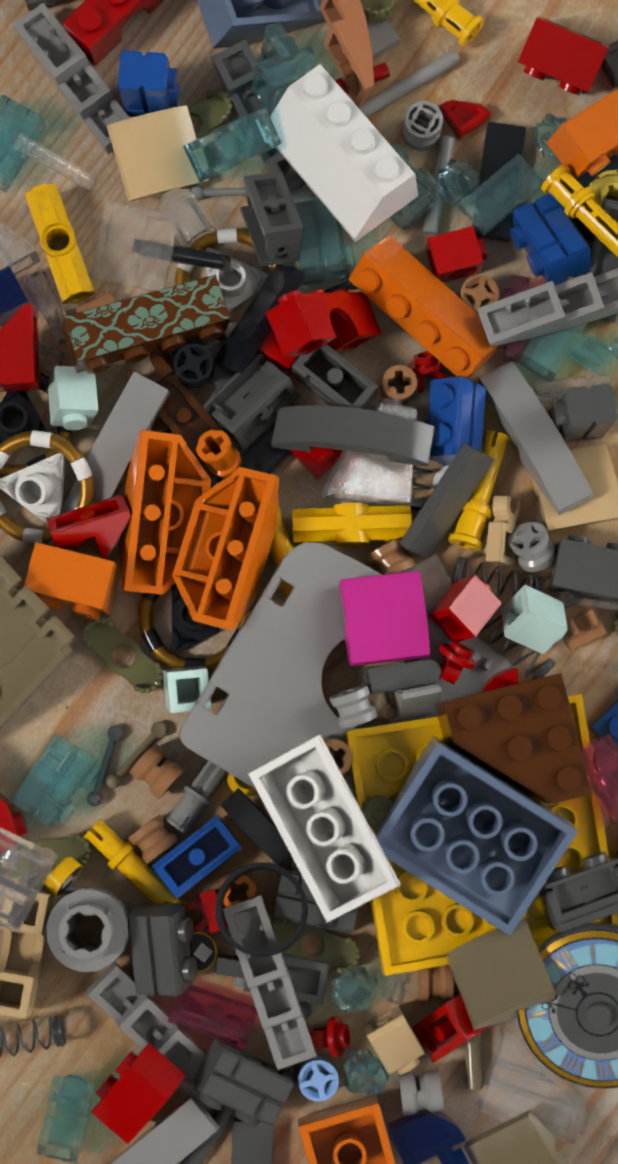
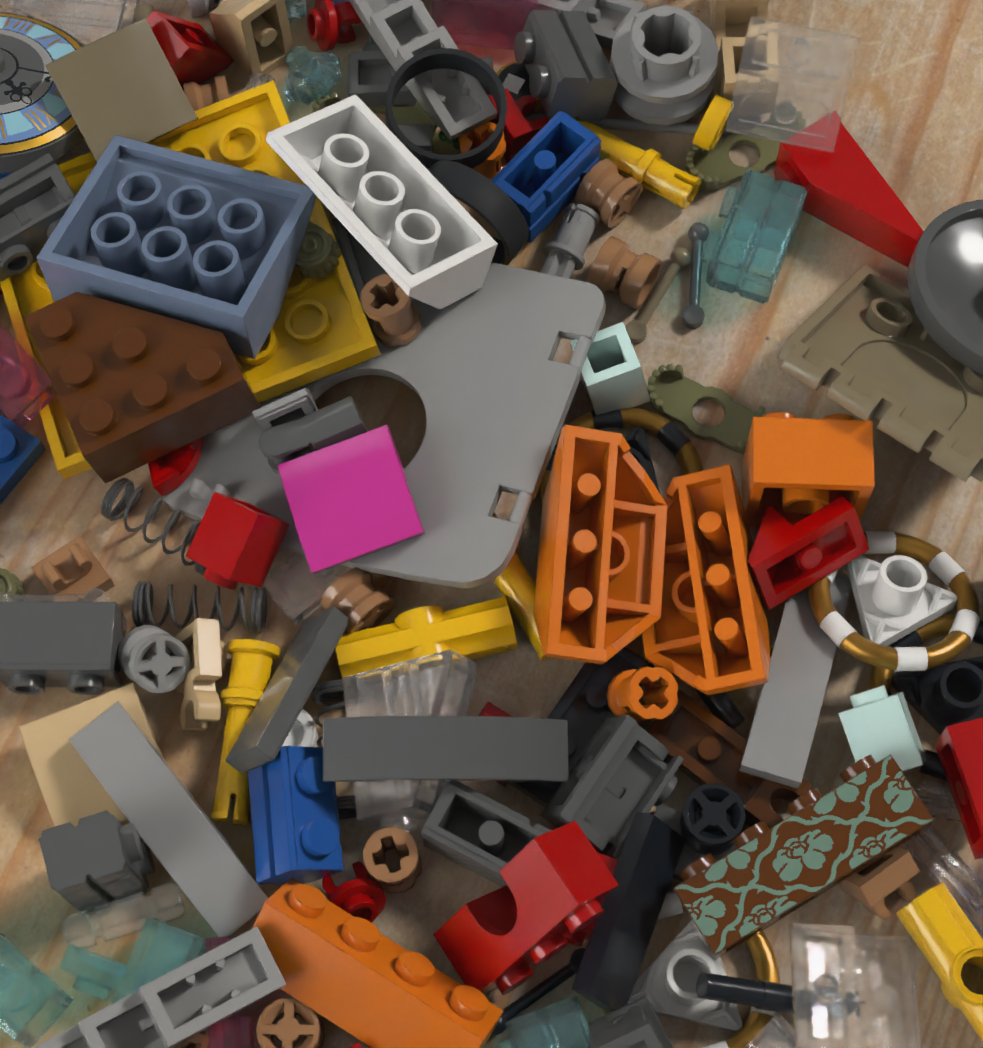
camera: 175 degrees right, 15 degrees down
light grey wheel [329,685,378,729] -> none
red plate [438,640,476,685] -> none
light aqua brick [501,584,568,655] -> none

